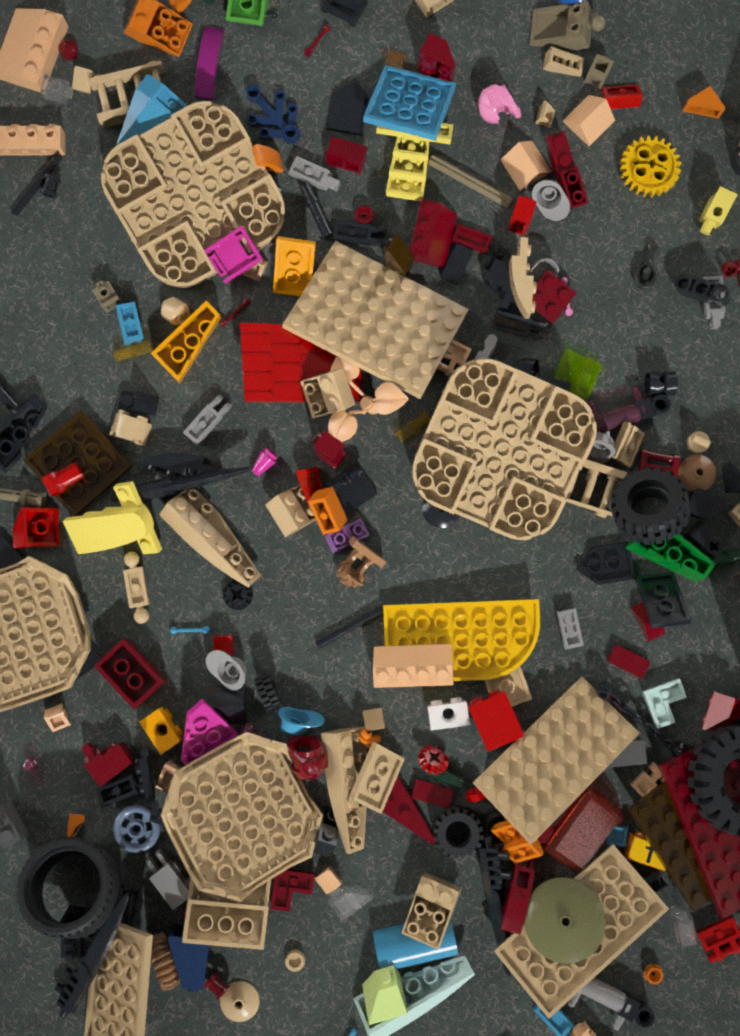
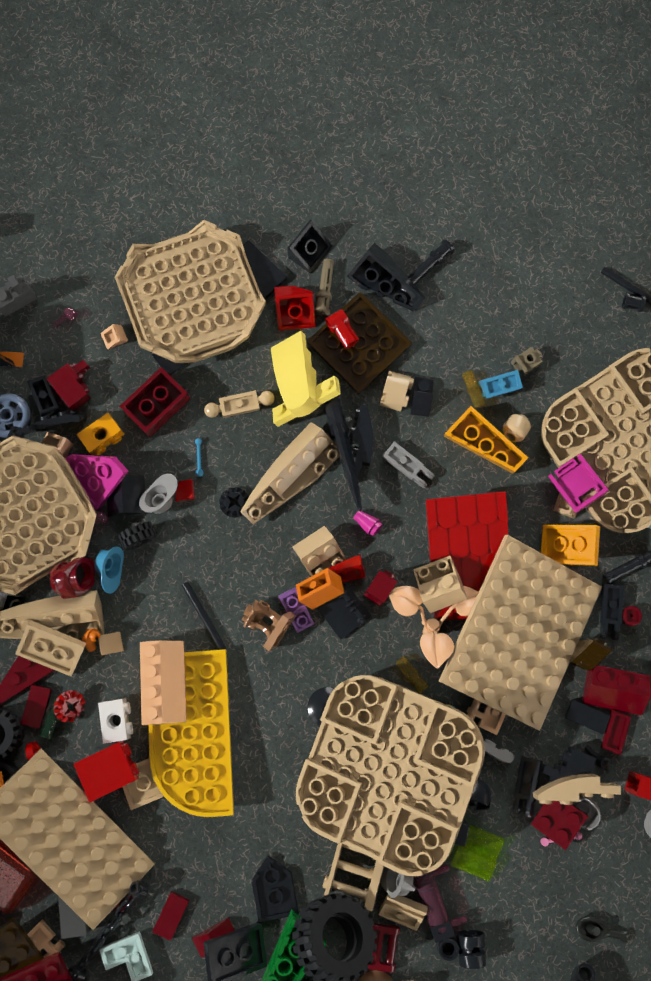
camera: 90 degrees right, 5 degrees down
dark red hinge [220,298,251,327] -> none
light grey plate [556,608,584,650] -> none

